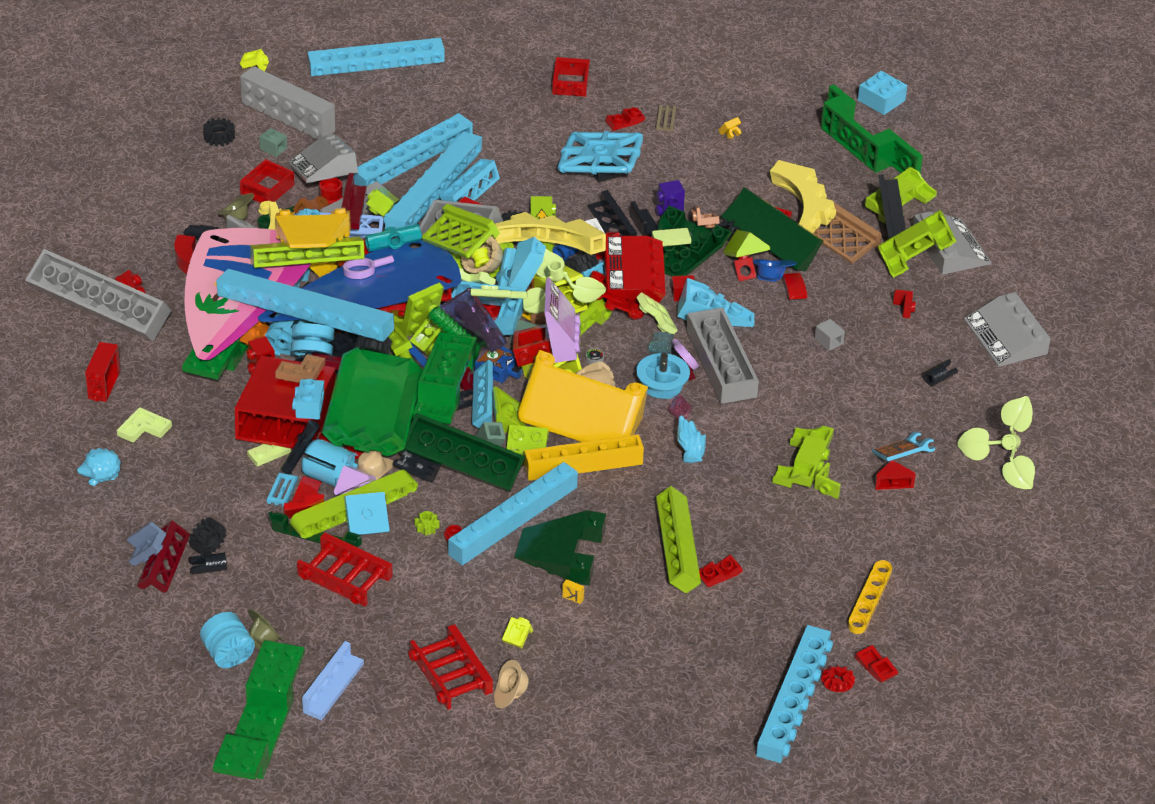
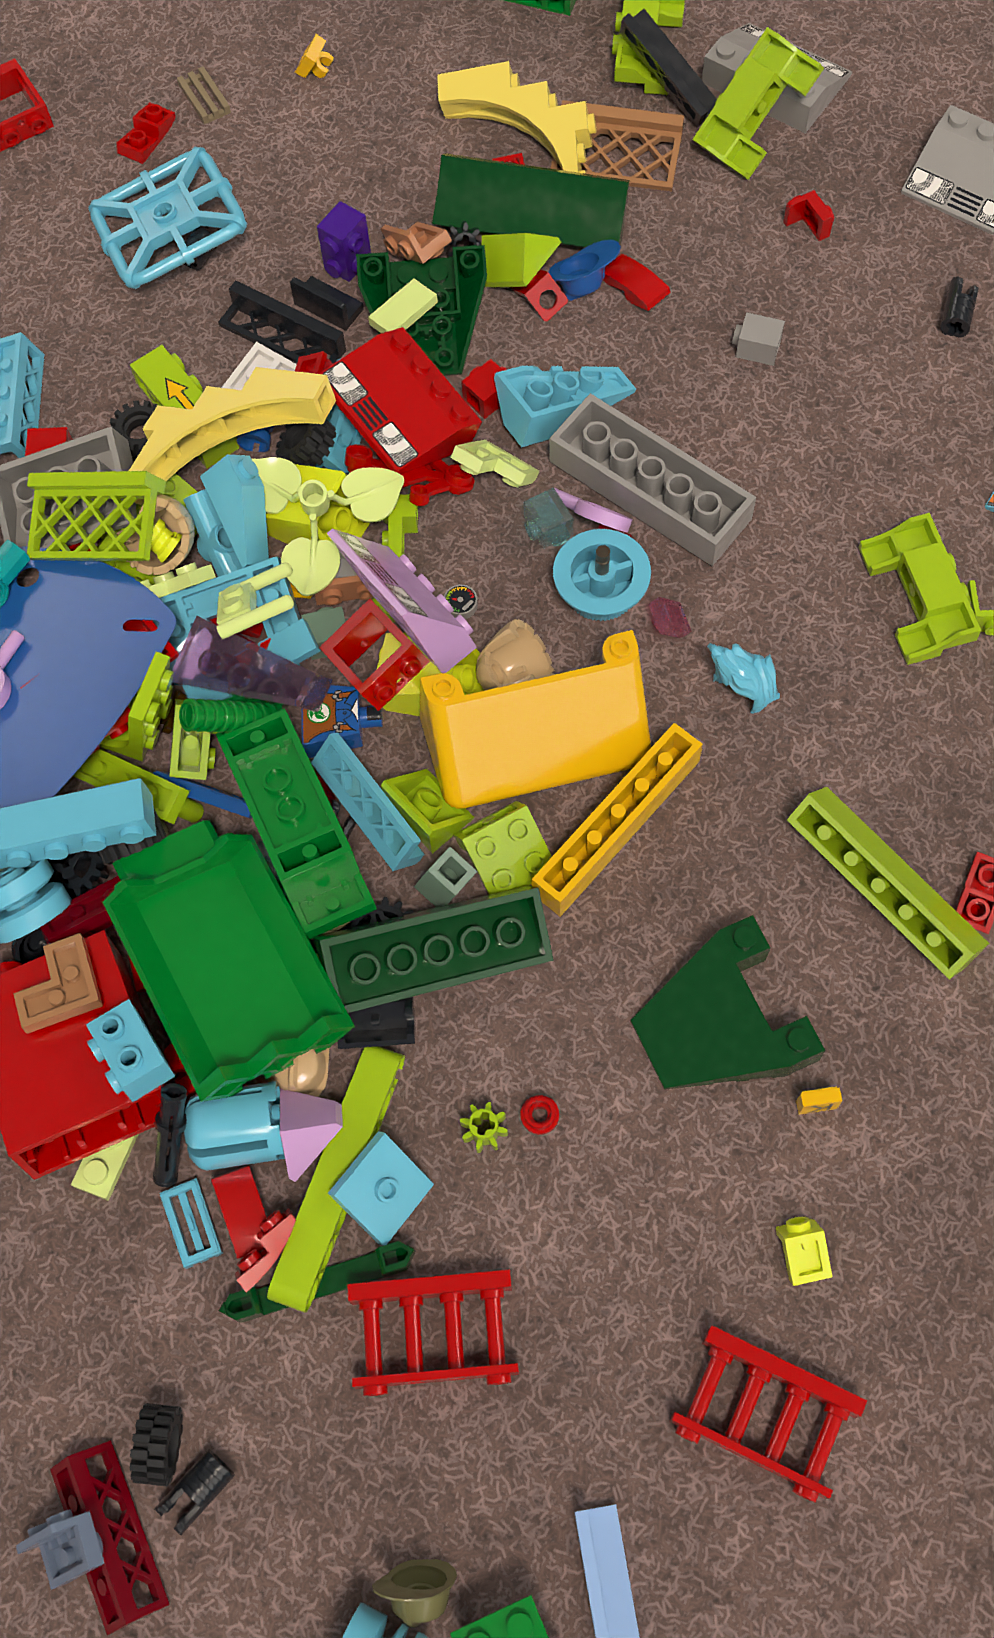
camera: 30 degrees left, 25 degrees up
medium azure brick [448,462,578,565] -> none
tan piece [494,660,529,709] -> none

